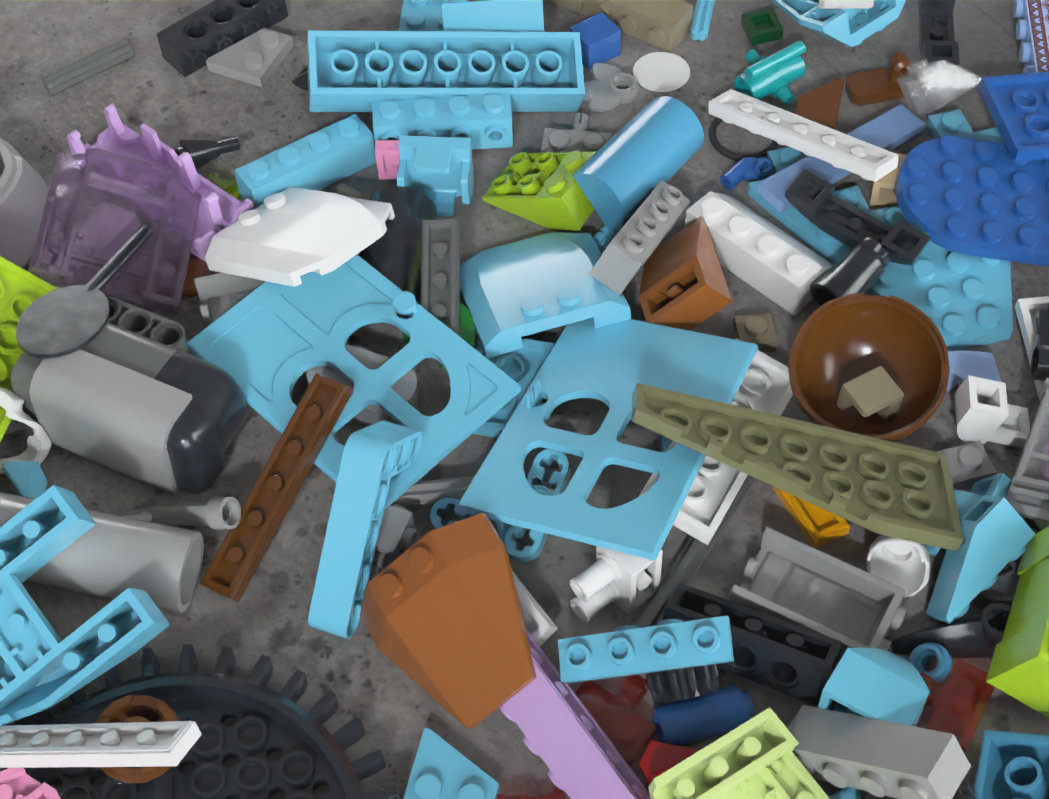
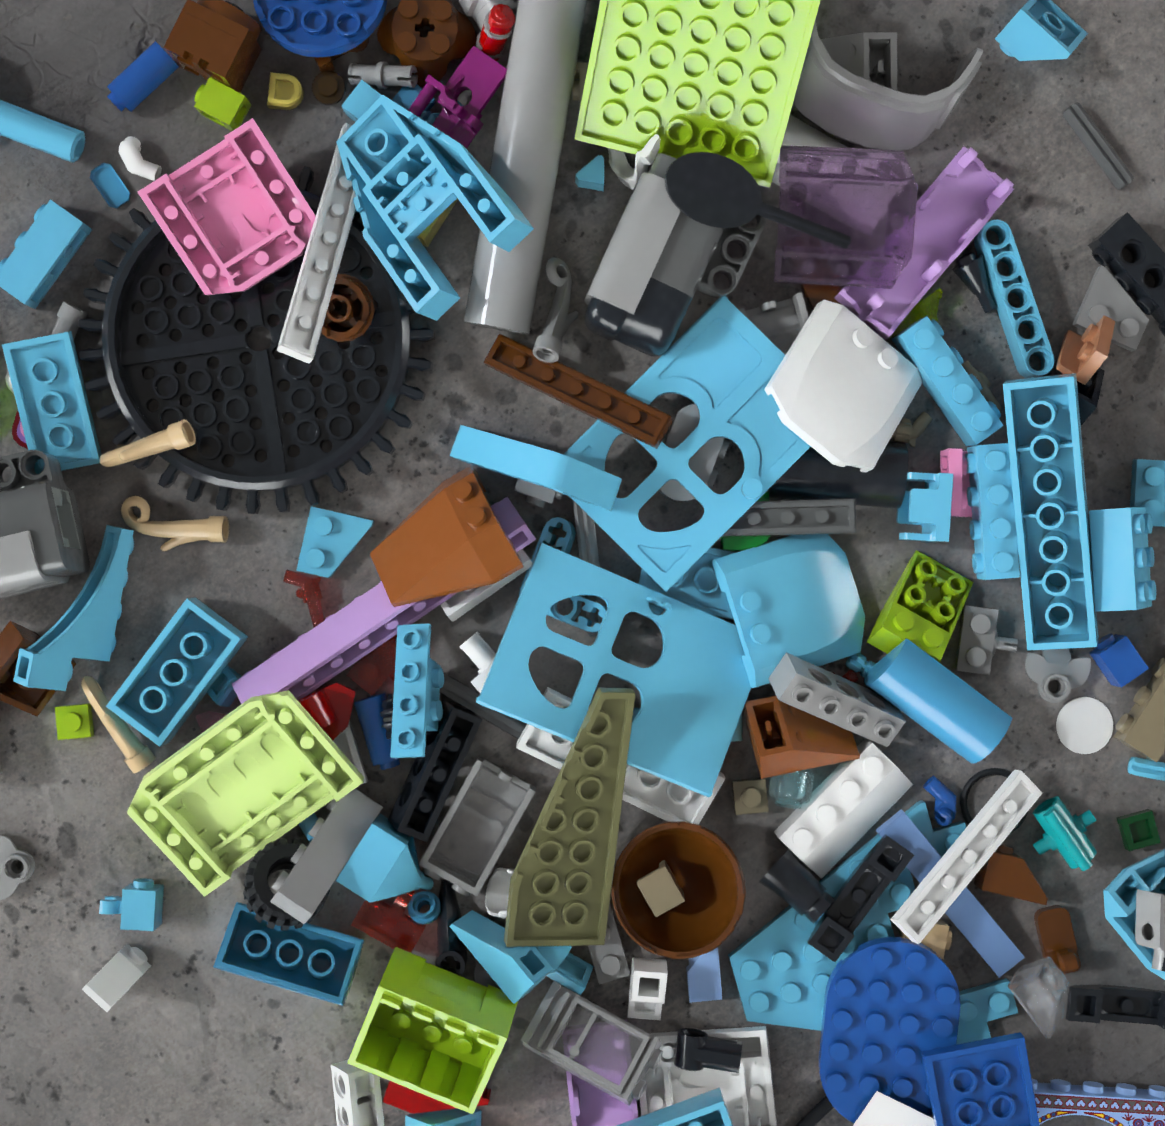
camera: 90 degrees right, 35 degrees up
none -> clear light blue head [769,769,814,809]
none -> medium azure beam [974,219,1055,378]
none -> nougat bracket [1056,315,1116,385]

